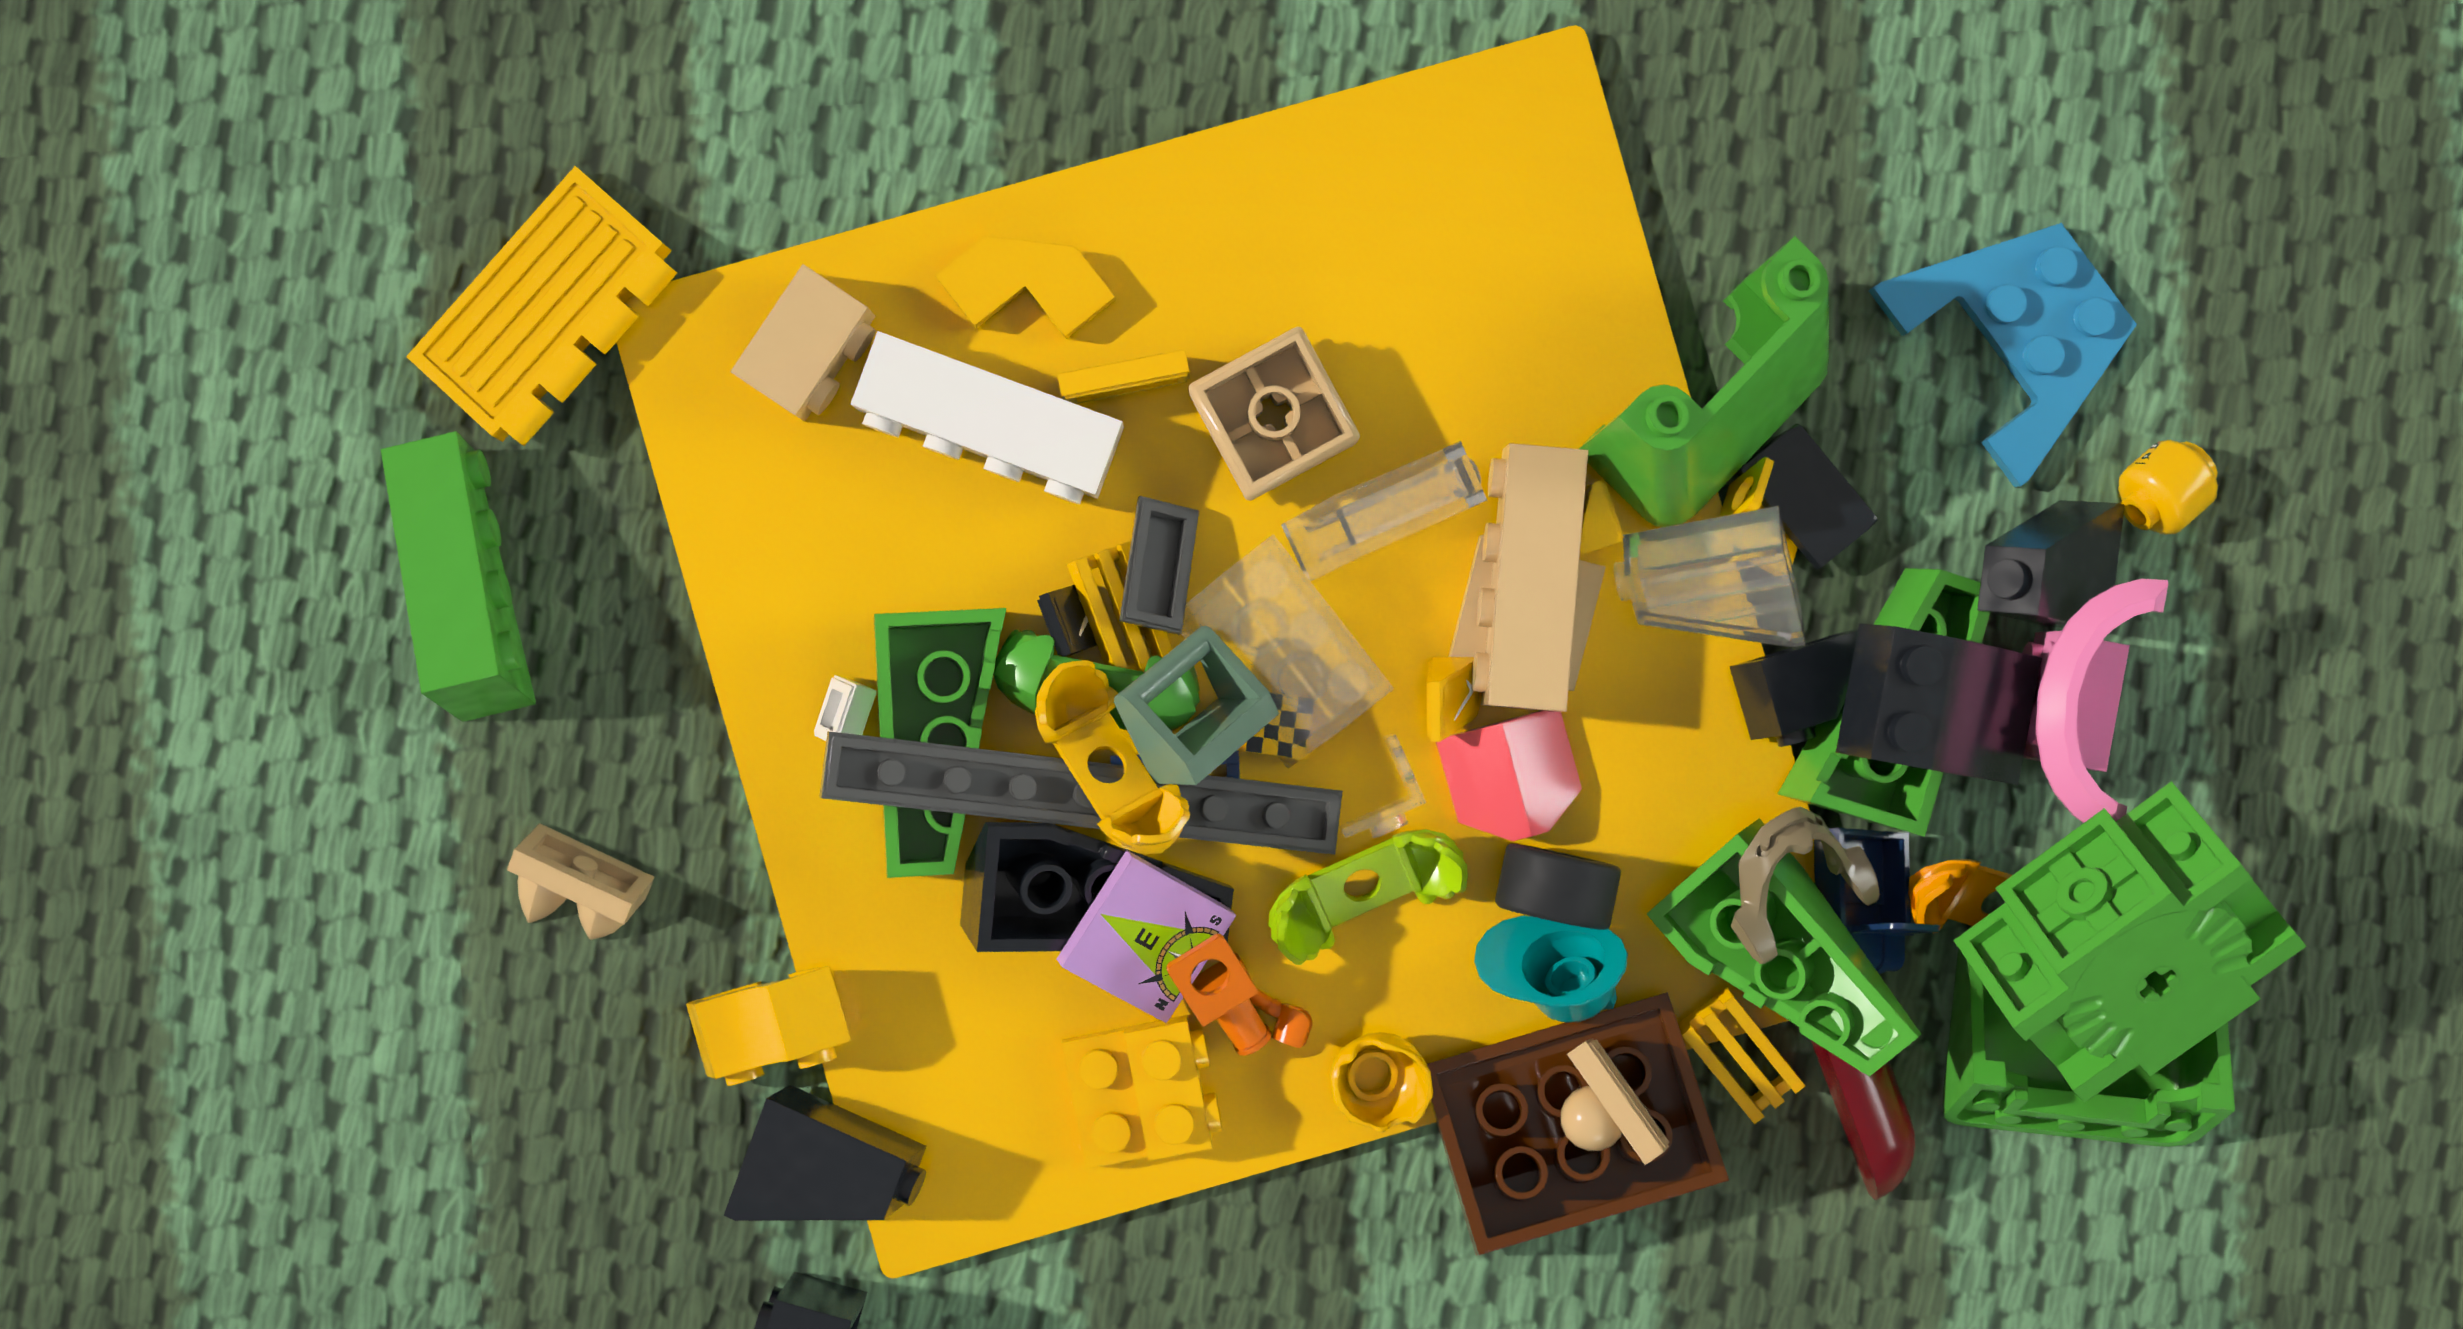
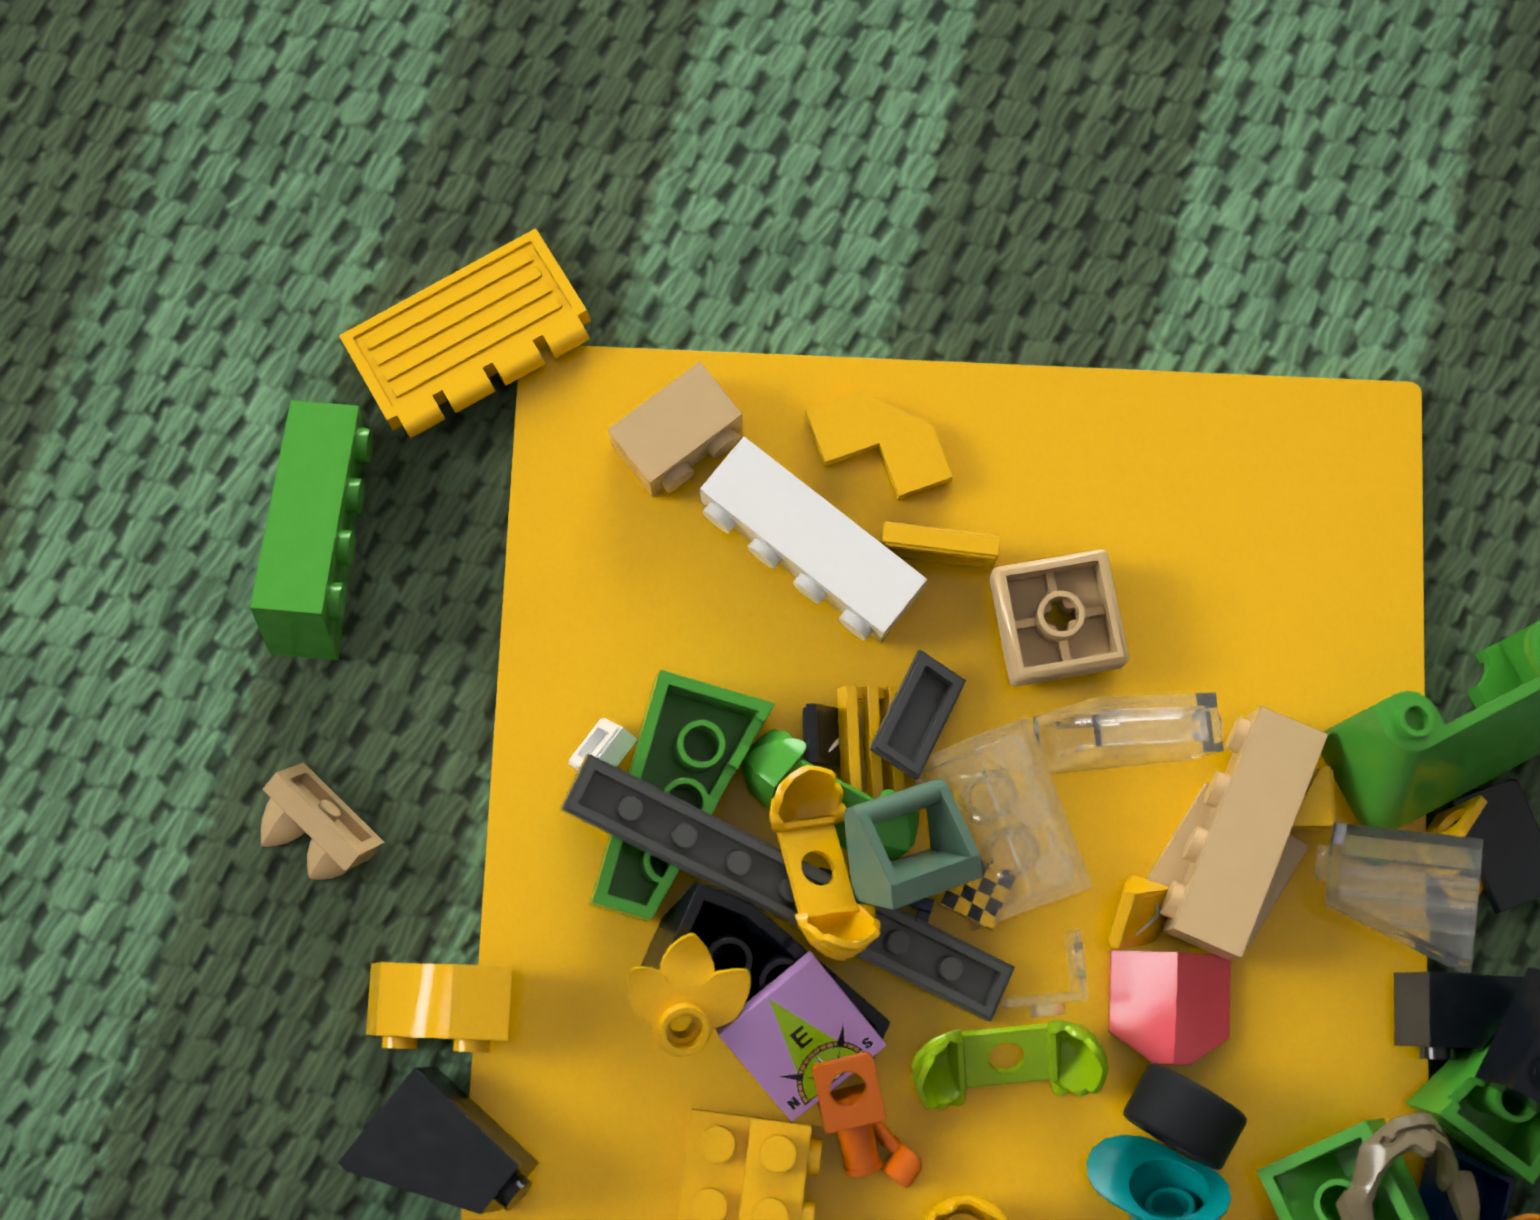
camera: 15 degrees right, 10 degrees down
none -> yellow plate [627,933,751,1056]

